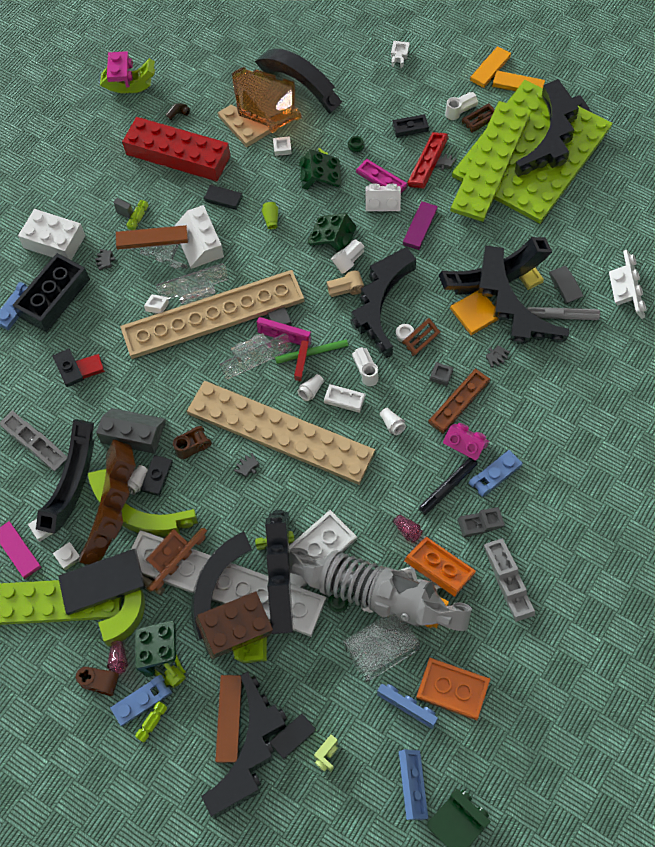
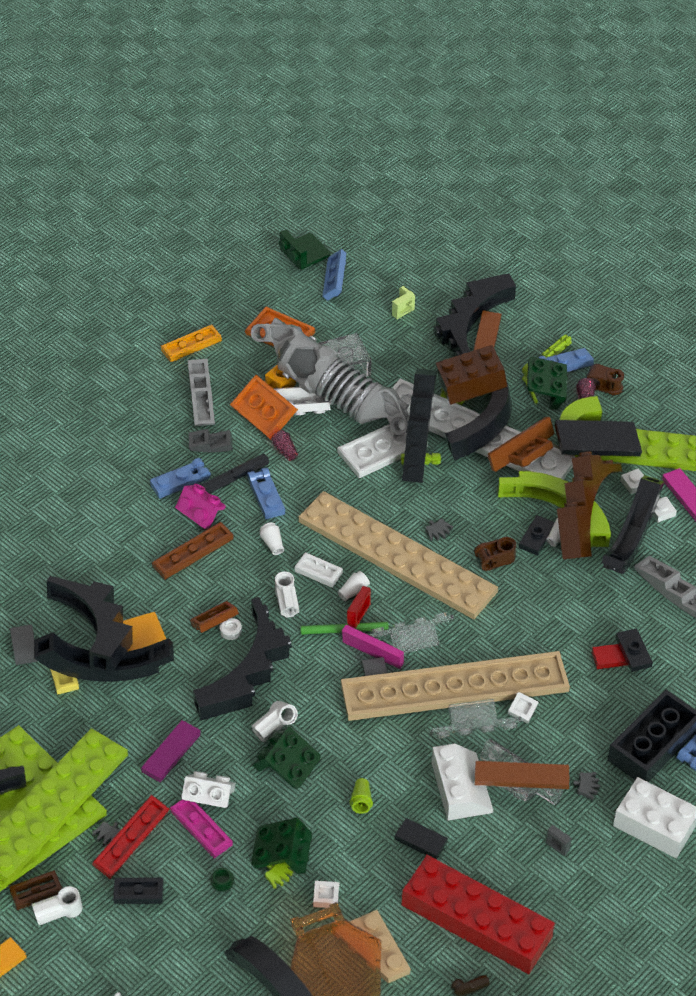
camera: 175 degrees left, 15 degrees down
dark grey slope [96,408,166,454] -> none
lime axle [126,200,148,230] -> none
black tile [270,713,316,760] -> none
tan piece [327,271,364,297] -> none
medium blue plate [377,684,438,729] -> none
dark grey tile [430,362,454,386] -> none
dark grey piece [486,345,510,368] -> none
light grey axle [527,307,600,320] -> none
none -> light orange tile [161,325,222,362]
none -> medium blue plate [247,467,285,519]

